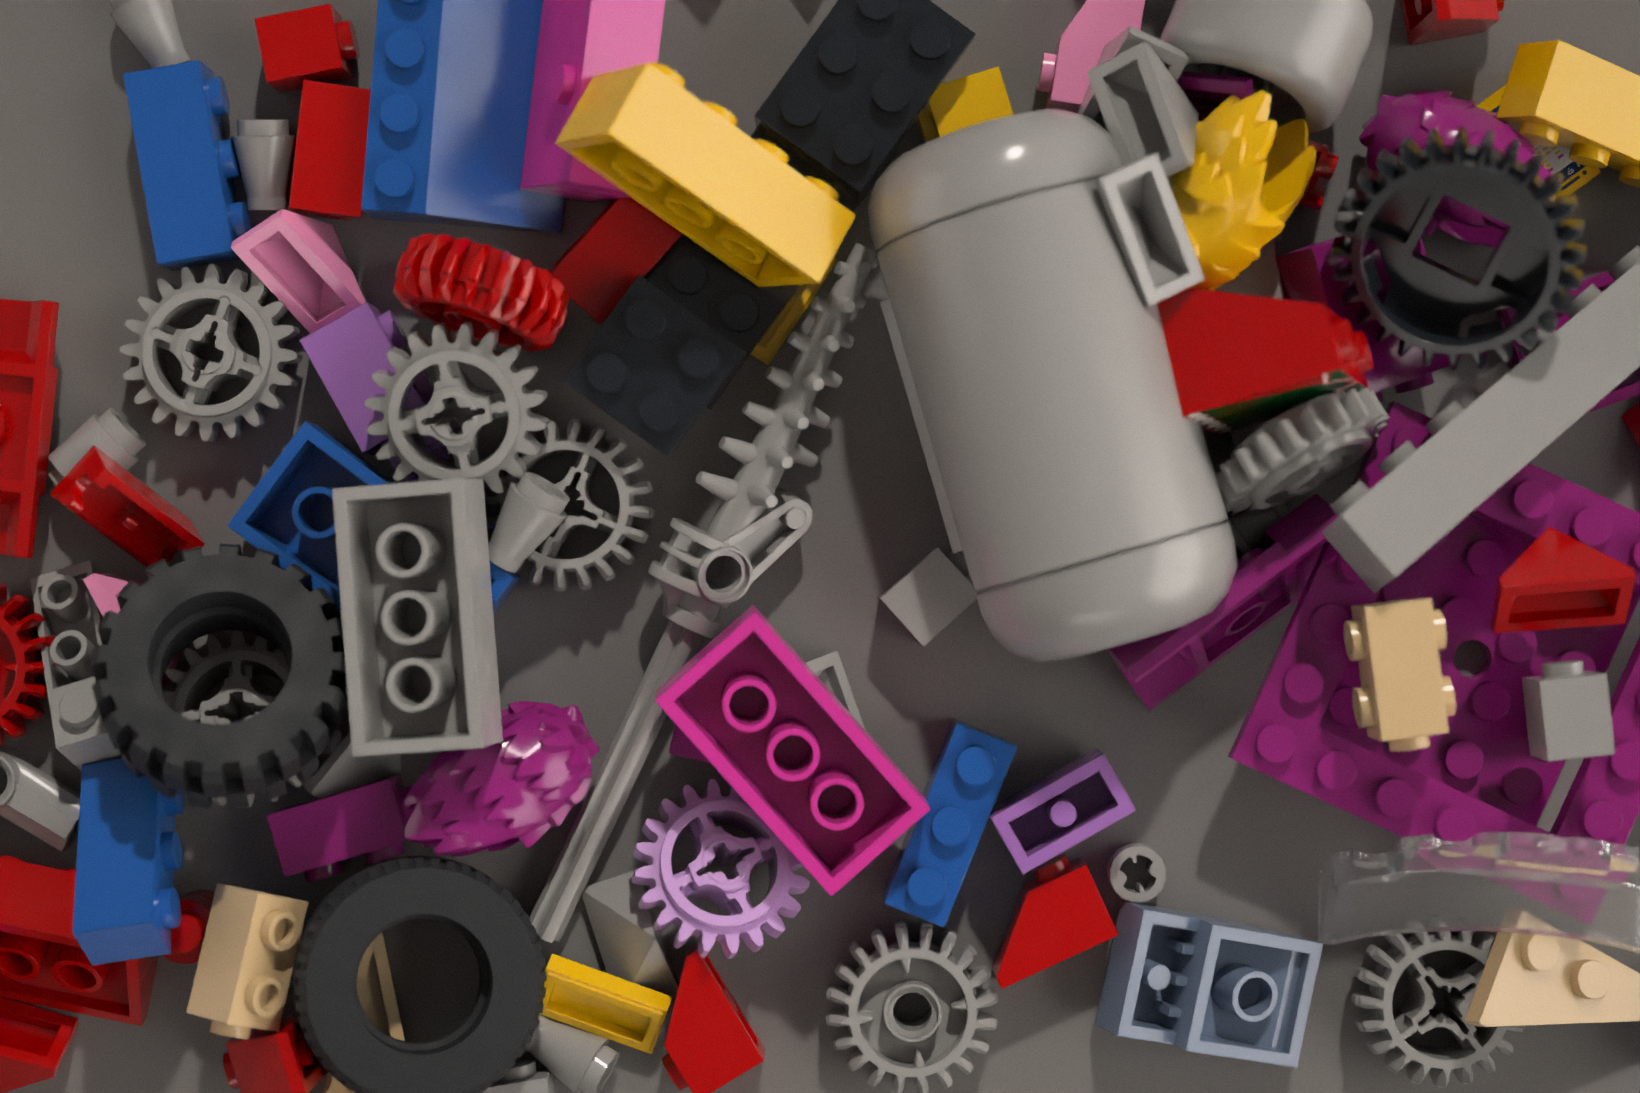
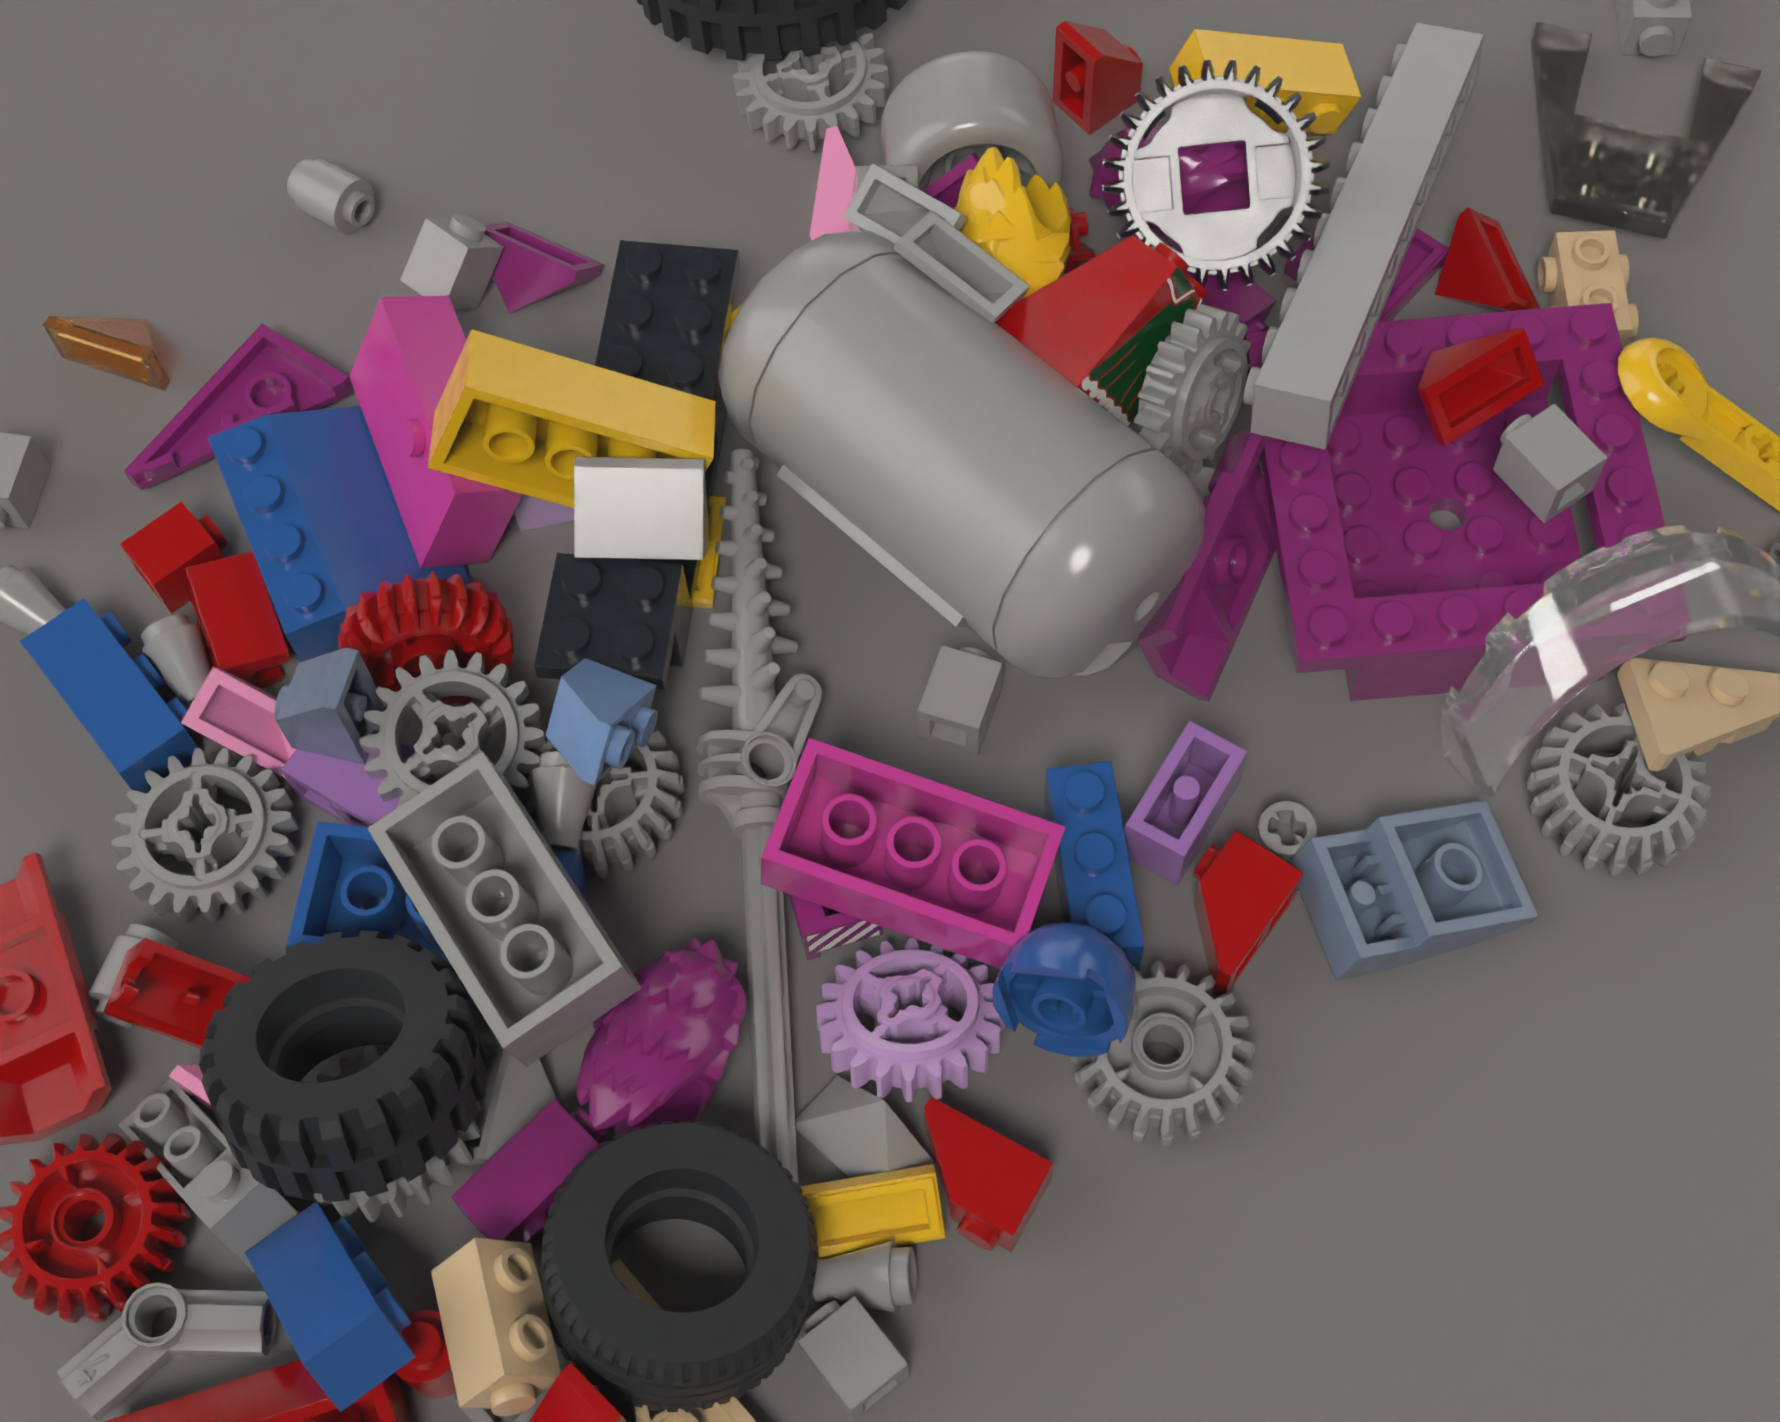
camera: 25 degrees left, 25 degrees down
red hinge [548,197,683,325] -> none
tan brick [1344,597,1456,751] -> none
none -> sand blue slope [275,648,386,765]
none -> medium blue slope [546,658,658,785]
none -> slope [574,457,709,560]
none -> blue cylinder [992,923,1136,1057]

